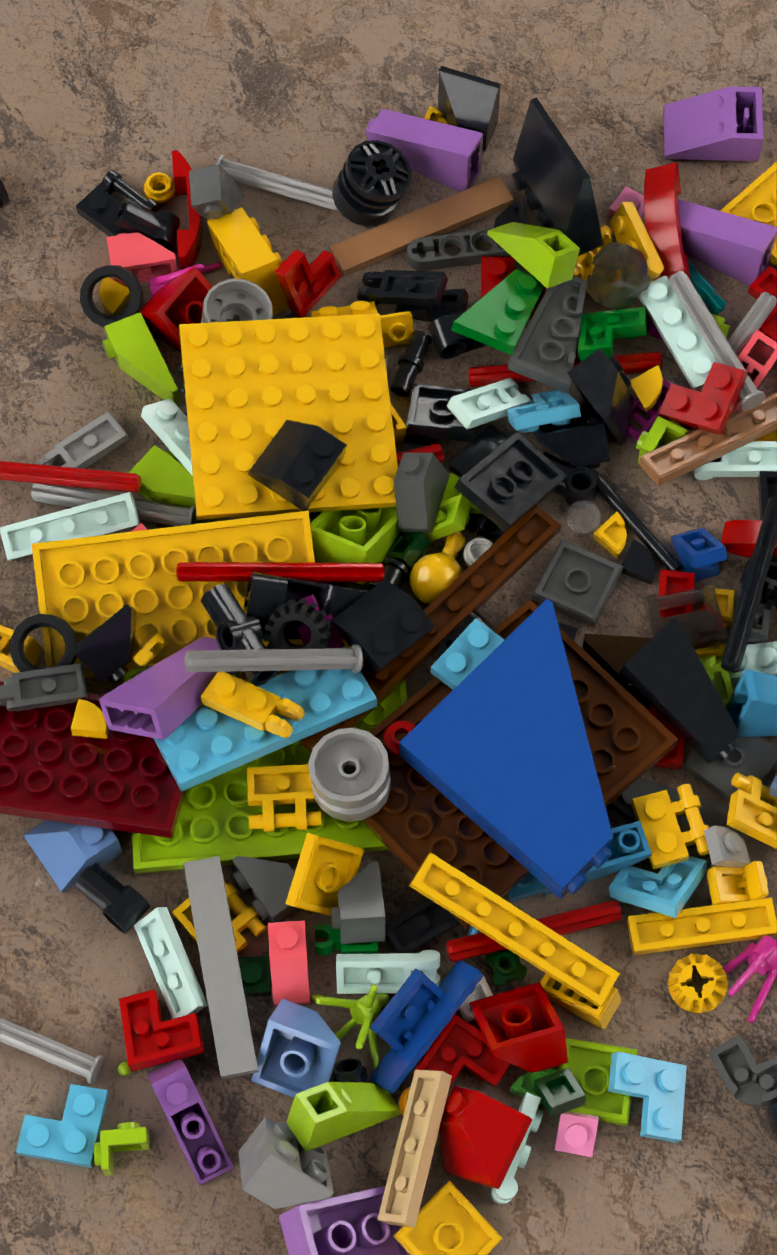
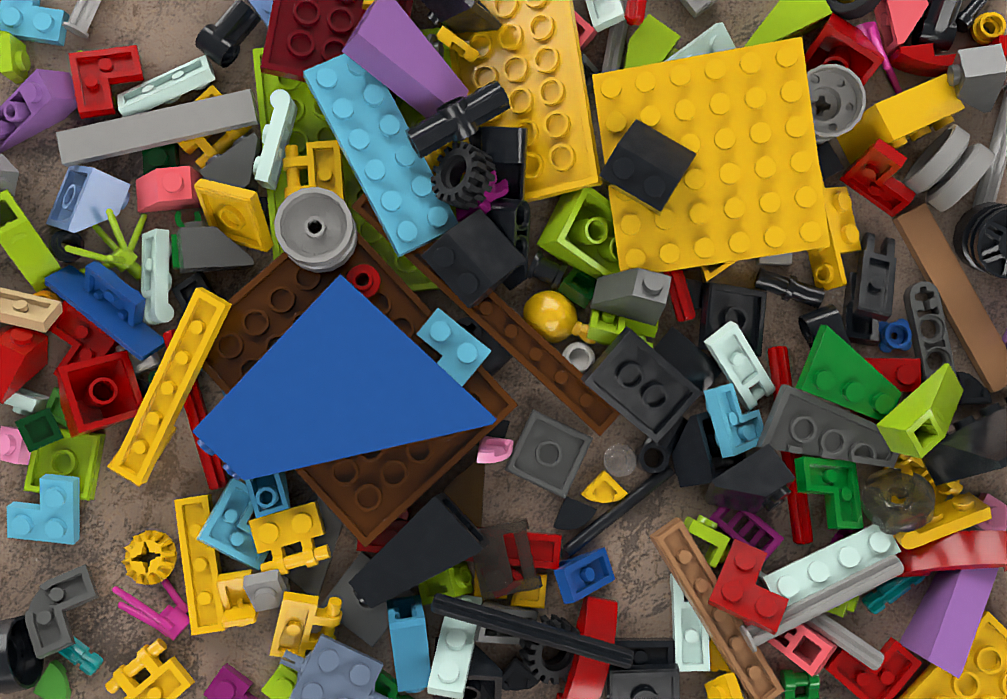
camera: 90 degrees right, 20 degrees up
red axle [176,562,385,582] -> none
light grey axle [184,644,363,673] -> none
yellow hinge [201,672,305,738] -> none
yellow tile [631,365,663,412] -> none
none -> light aqua plate [253,89,297,191]
none -> bright pink tile [476,436,514,463]
none -> blue plate [878,319,912,353]
none -> light grey wheel [902,124,995,212]

